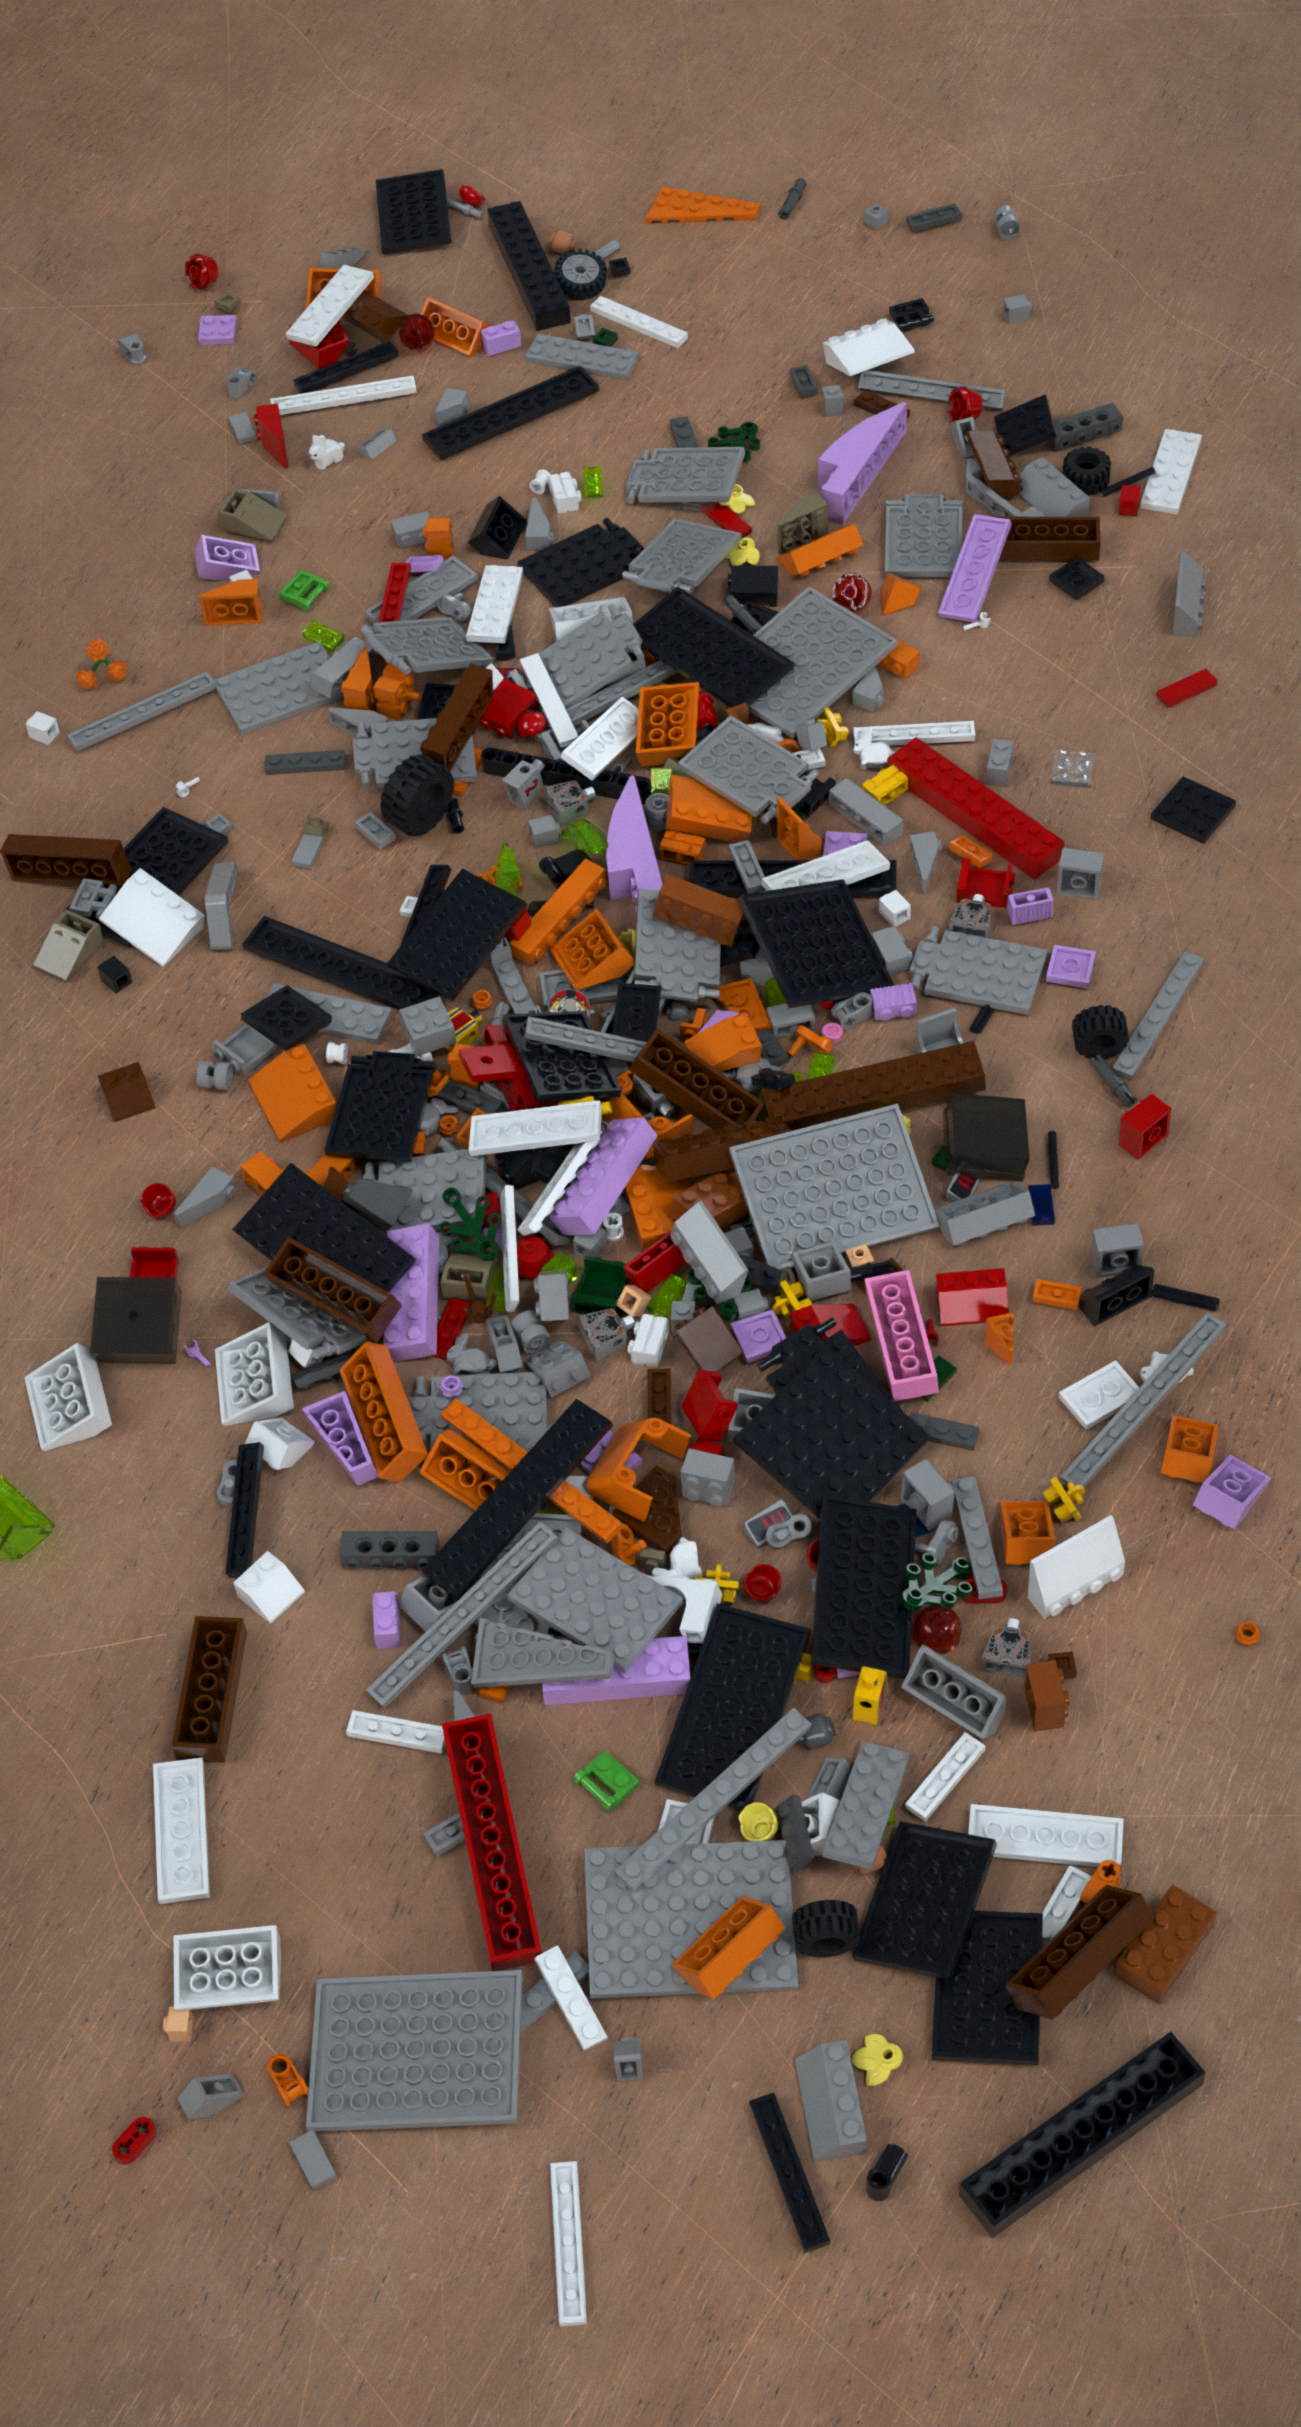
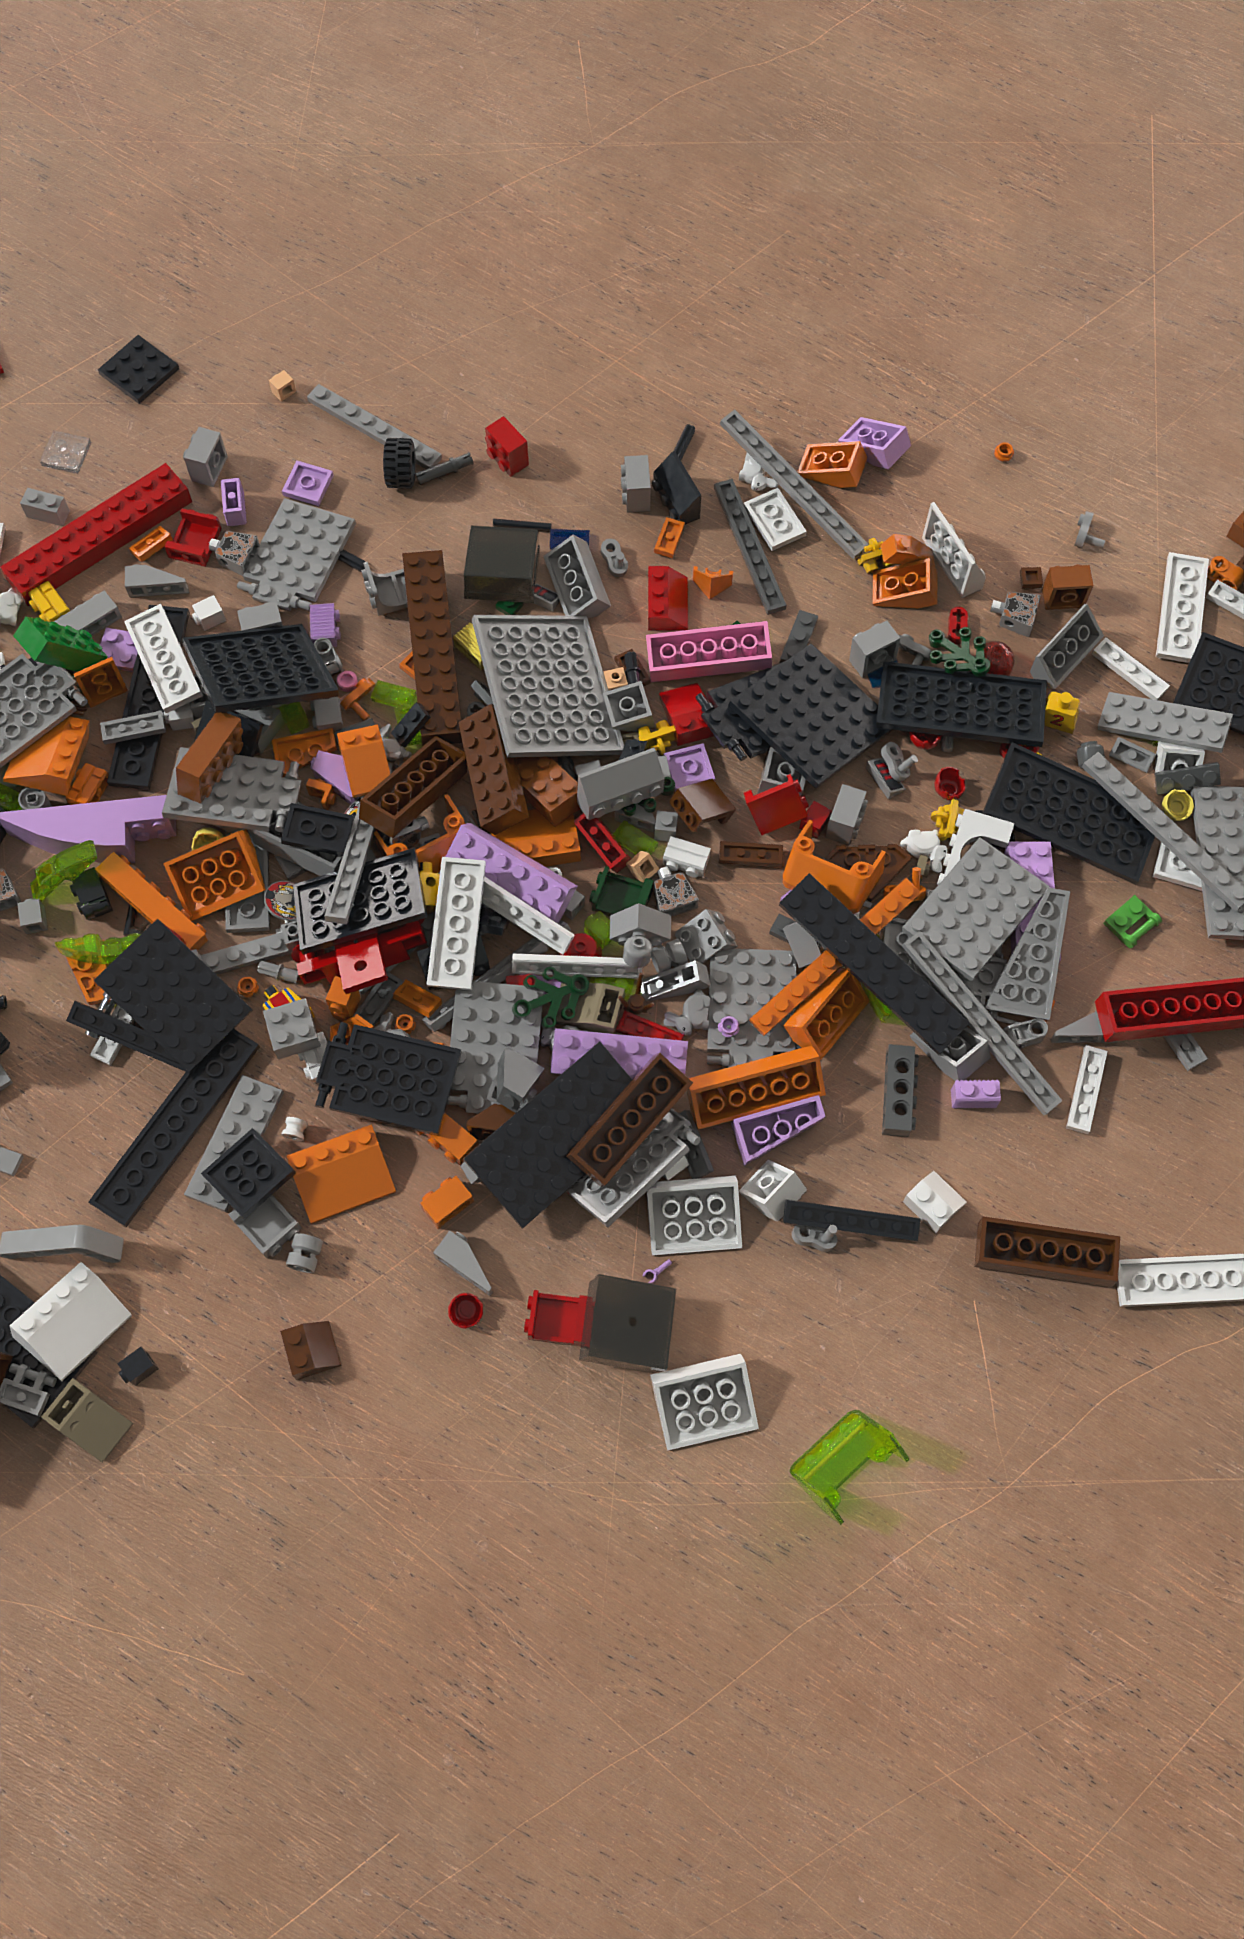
camera: 90 degrees left, 15 degrees up
light grey plate [952,1476,1003,1599] -> none
none -> green brick [13,616,108,672]
none -> light nougat plate [269,370,296,402]
none -> light grey piece [600,539,628,577]
none -> light grey head [623,936,652,968]
none -> dark grey plate [714,479,787,615]
none -> orange slope [881,534,935,566]
none -> light grey piece [1074,511,1106,548]

